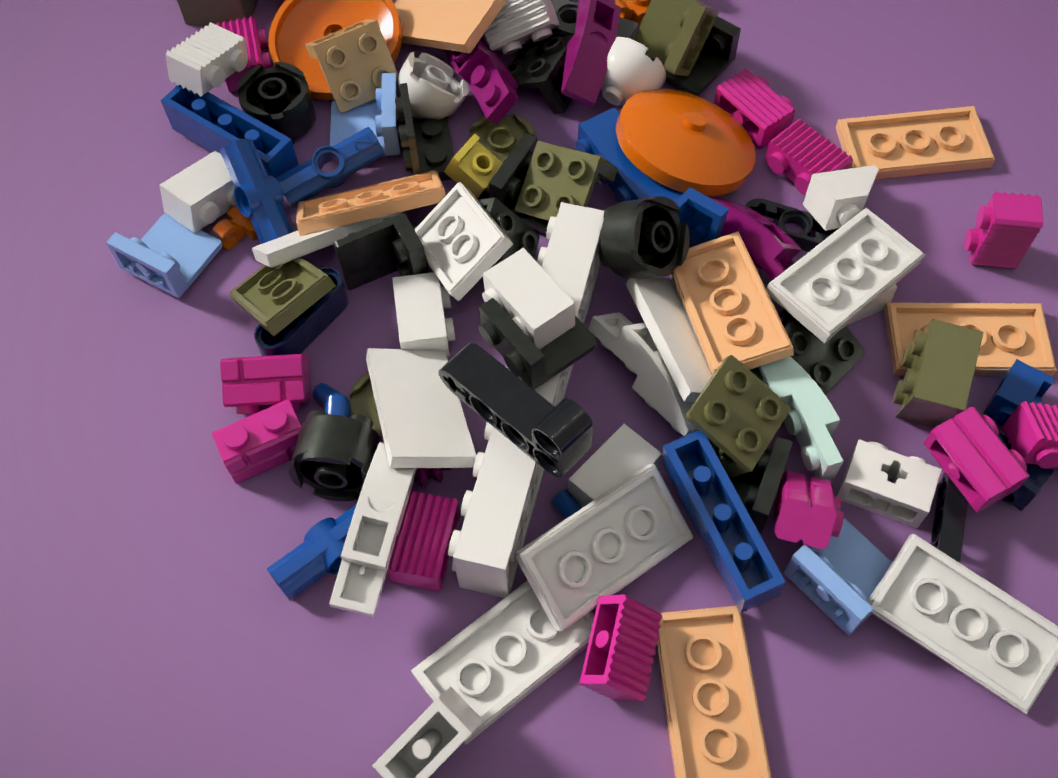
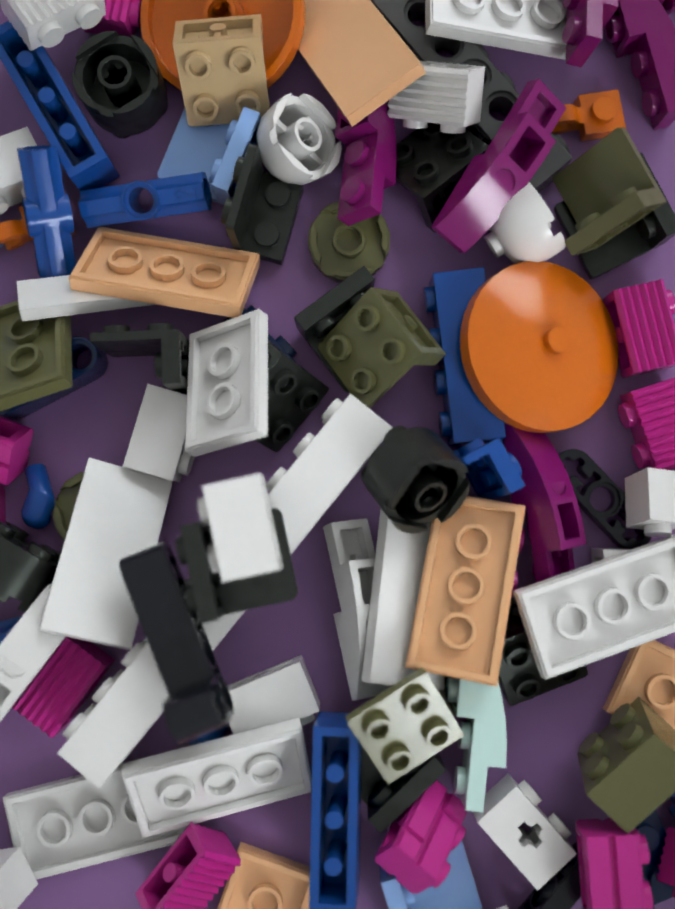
camera: 25 degrees right, 25 degrees up
light yellow brick [444,134,503,199] -> none

